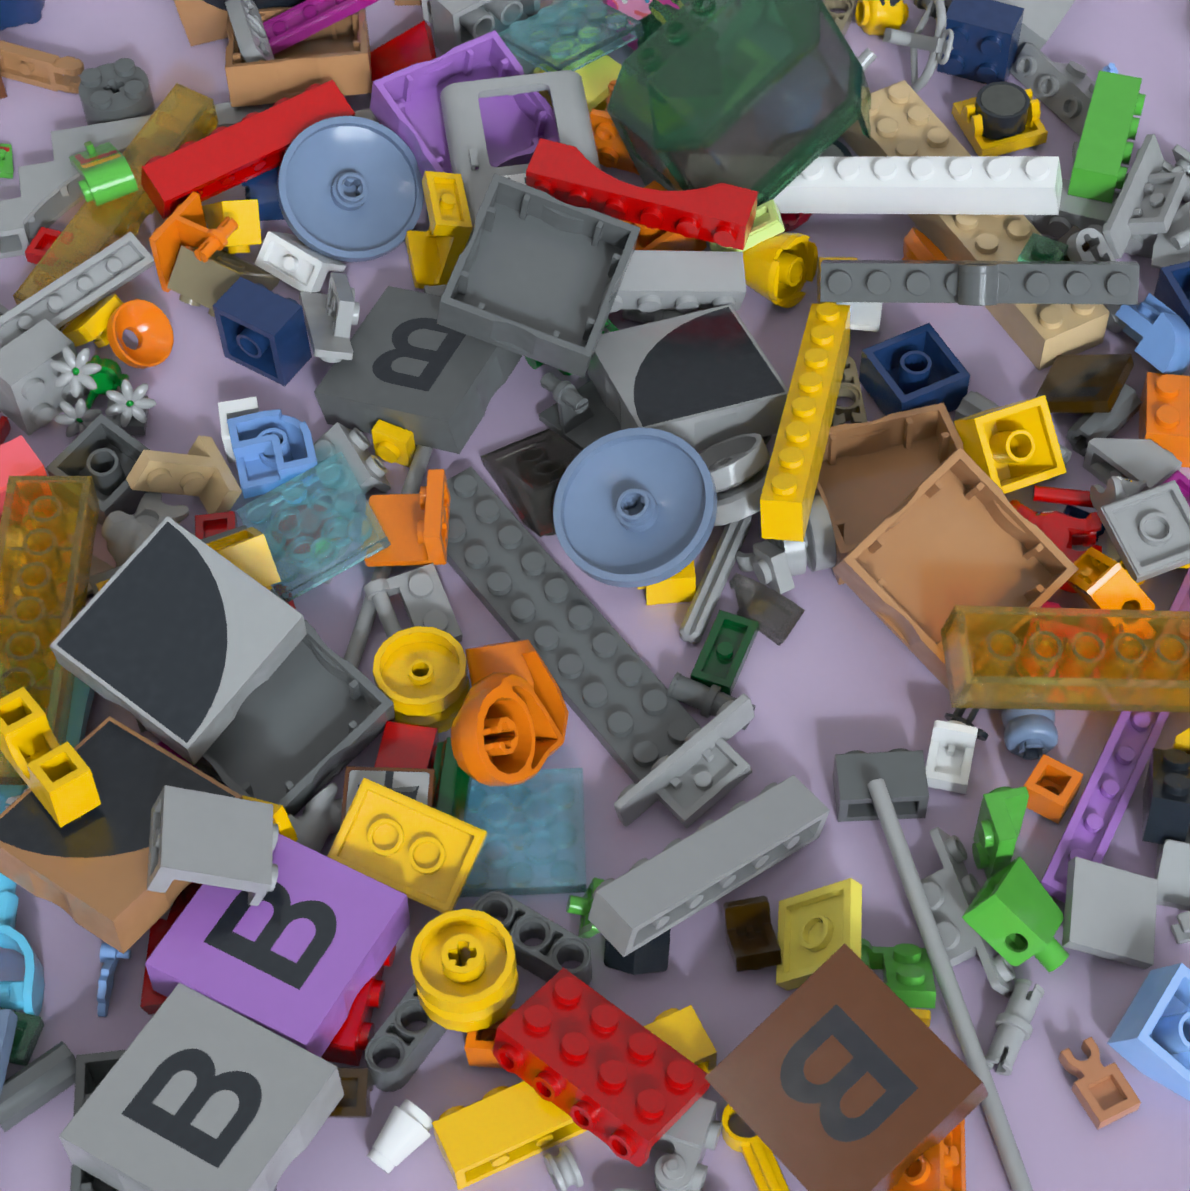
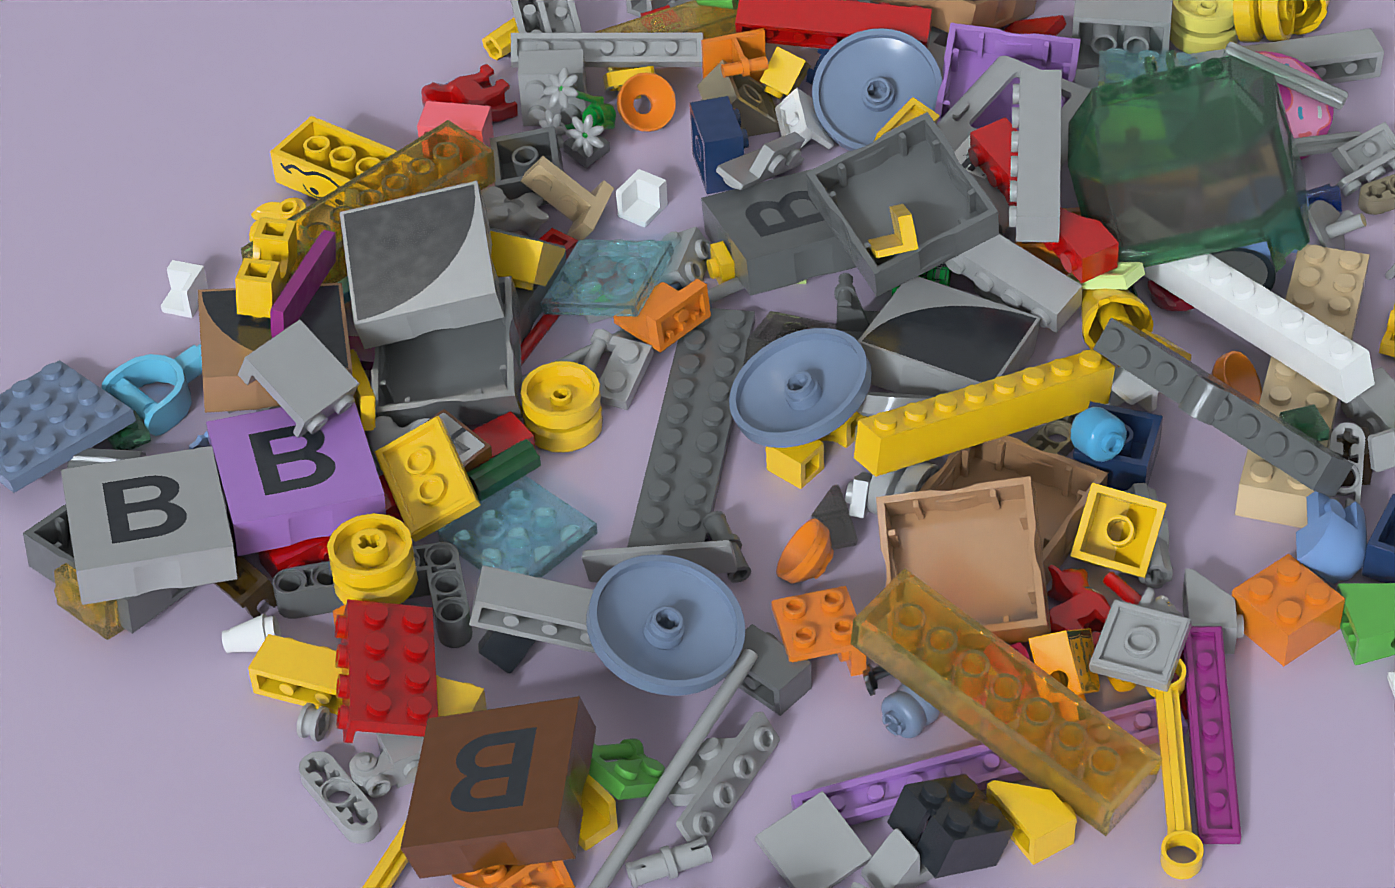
camera: 45 degrees right, 10 degrees down
medium blue brick [227,409,318,499] -> none
orange piece [451,639,569,786] -> none
light grey axle [679,515,752,644] -> none
dark green plate [690,610,759,696] -> none
dark brown bracket [723,896,782,972] -> none
light yellow plate [776,878,862,991] -> none
white bracket [926,720,978,794] -> none
bright green torso [962,856,1069,972] -> none
bright green bracket [972,786,1029,879] -> none
orange plate [1023,754,1084,824] -> none
dark brown tile [1036,354,1134,413] -> none
dark grey axle [1066,384,1142,457] -> none
none -> magenta tile [270,230,336,338]
none -> sand blue dish [586,555,745,696]
none -> orange bracket [771,586,867,676]
none -> orange piece [776,518,834,584]
none -> yellow panel [867,204,918,258]
none -> light grey brick [1009,70,1062,242]
none -> dark azure head [1070,407,1127,462]

